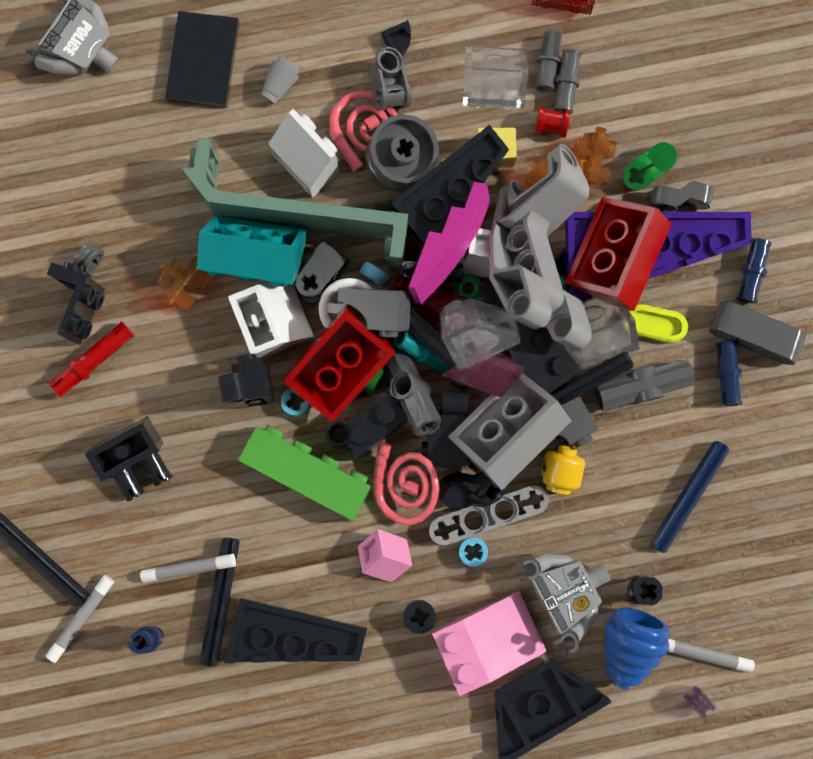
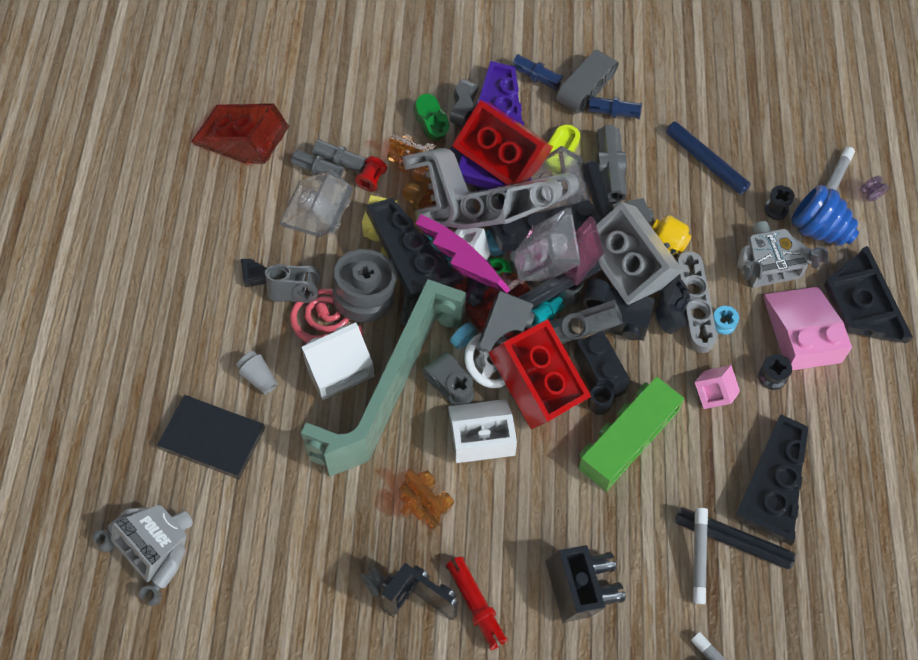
camera: 75 degrees left, 20 degrees down
dark blue pin [128,626,164,654] -> none
teal brick [197,214,307,286] -> none
black hinge [218,354,275,408] -> none
medium azure bush [281,388,310,417] -> none
coral piece [371,443,439,526] -> none

